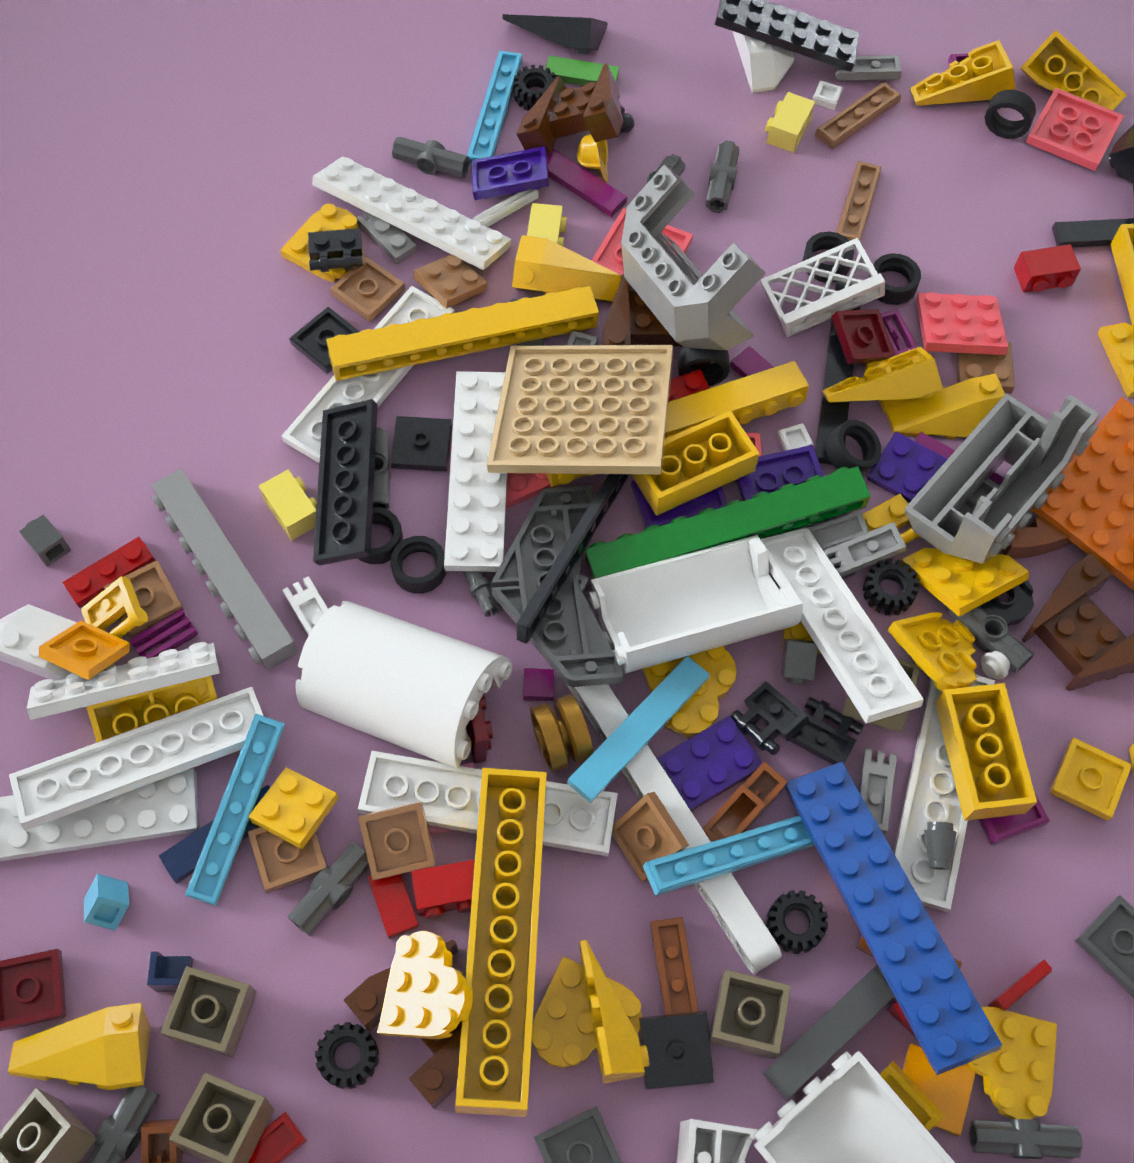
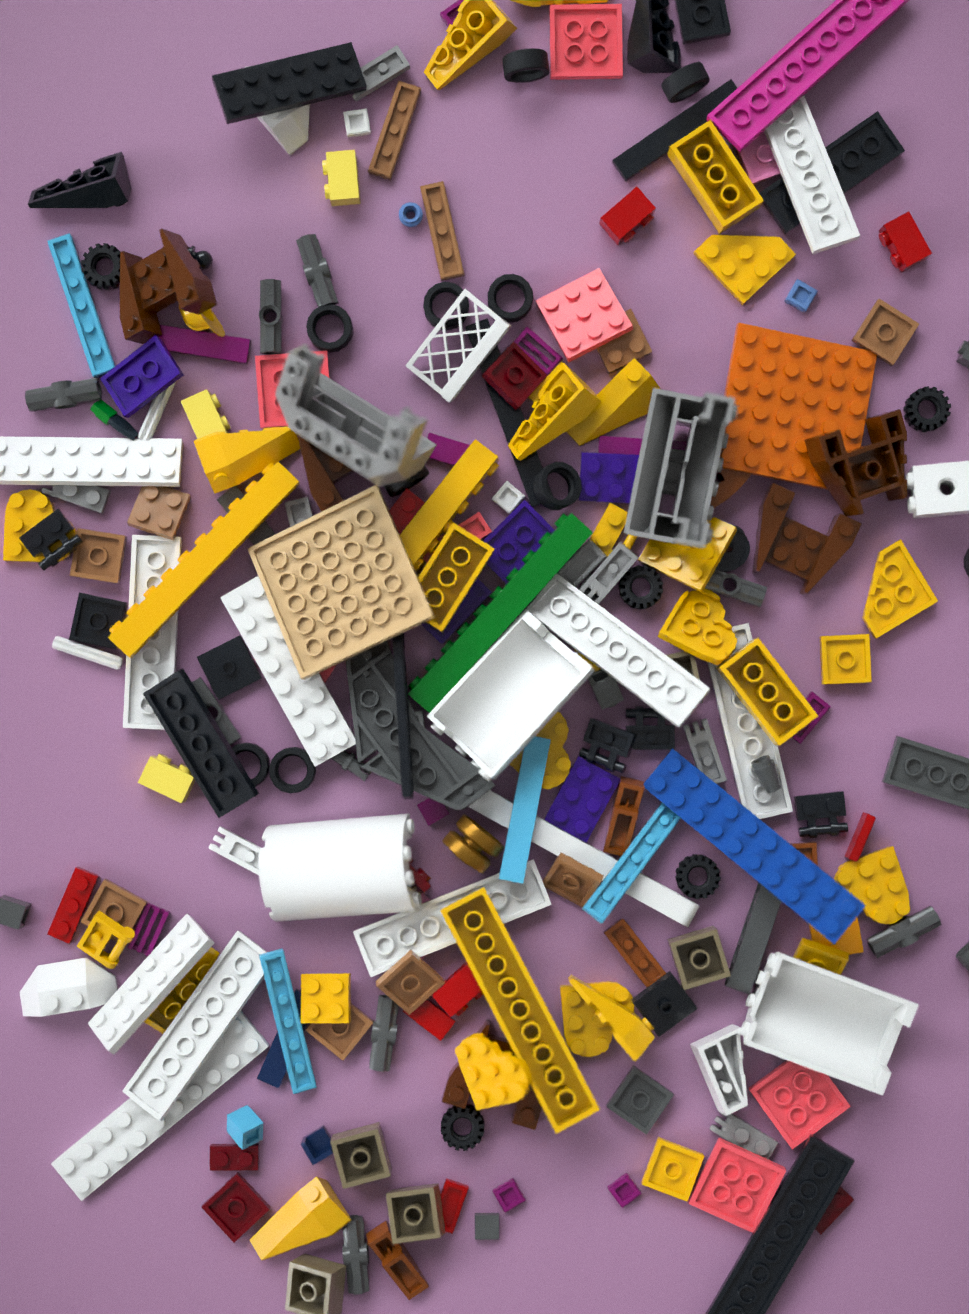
camera: 30 degrees left, 25 degrees up
light orange plate [39,620,130,680] -> none
light grey brick [151,468,298,671] -> none
bright green tile [545,55,619,86] -> none
white plate [981,651,1010,680] -> none
none -> white axle [52,636,123,669]
none -> piece [90,399,139,440]
none -> dark red plate [210,1144,259,1171]
none -> black tyre [306,304,353,353]
none -> medium blue plate [399,202,423,227]
none -> black plate [794,791,848,839]

